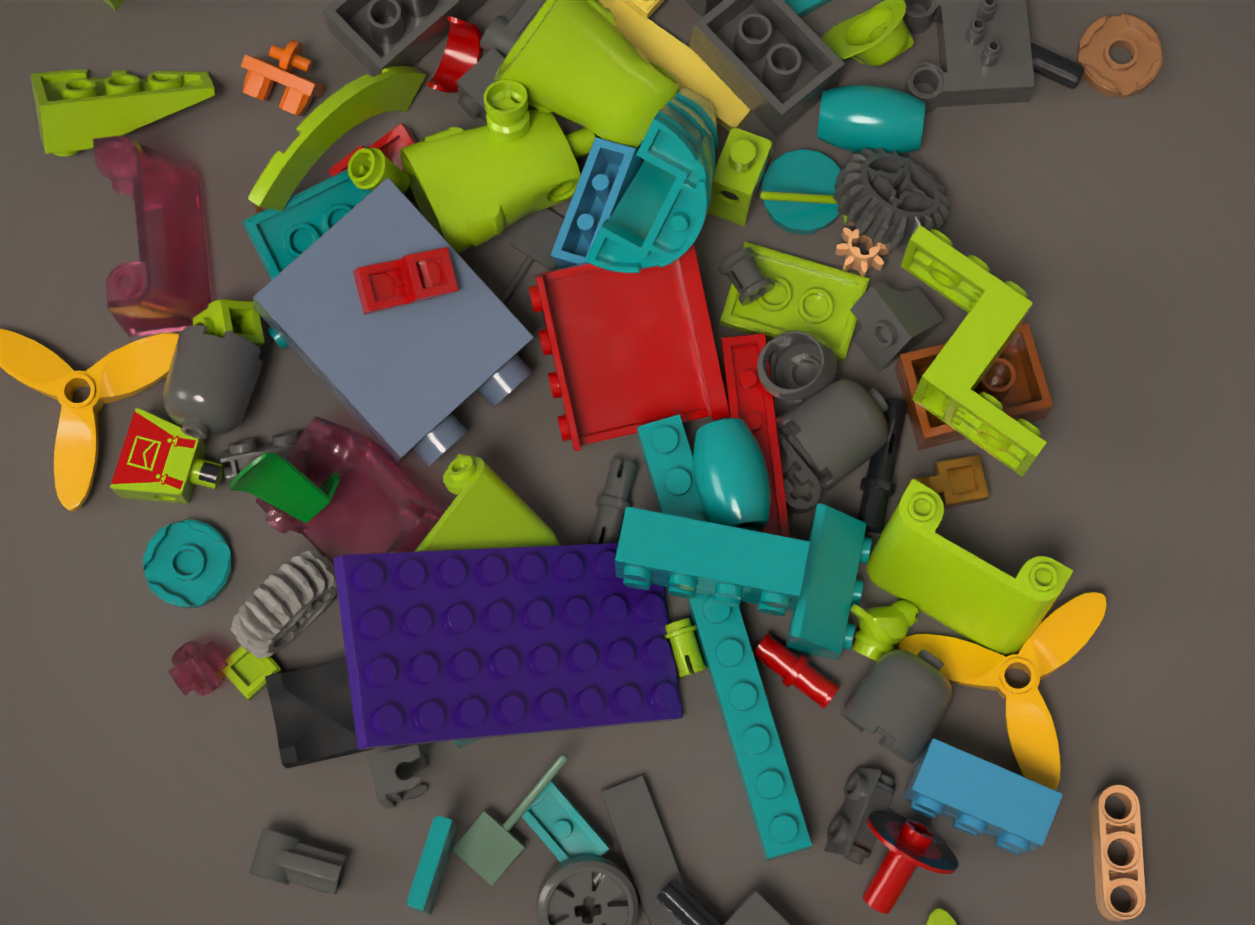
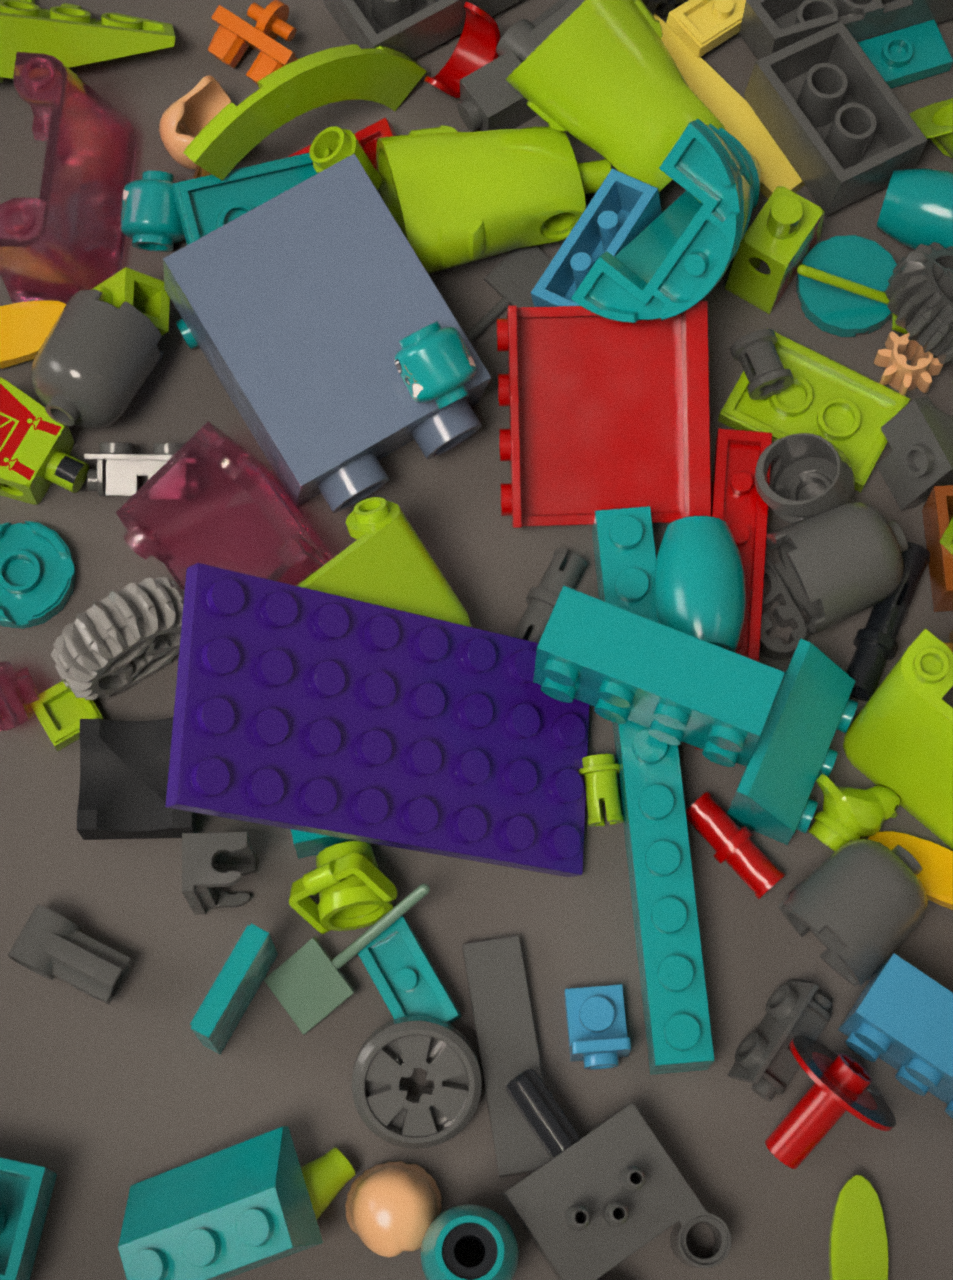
camera: 10 degrees right, 5 degrees down
green piece [229,452,341,524] -> none
red slope [353,247,459,315] -> none
lime wheel [484,79,530,142] -> none
none -> teal head [120,171,185,252]
none -> light nougat hair [159,75,231,170]
none -> lime piece [289,841,398,934]
none -> teal head [394,321,477,409]
none -> dark azure bracket [564,984,631,1070]

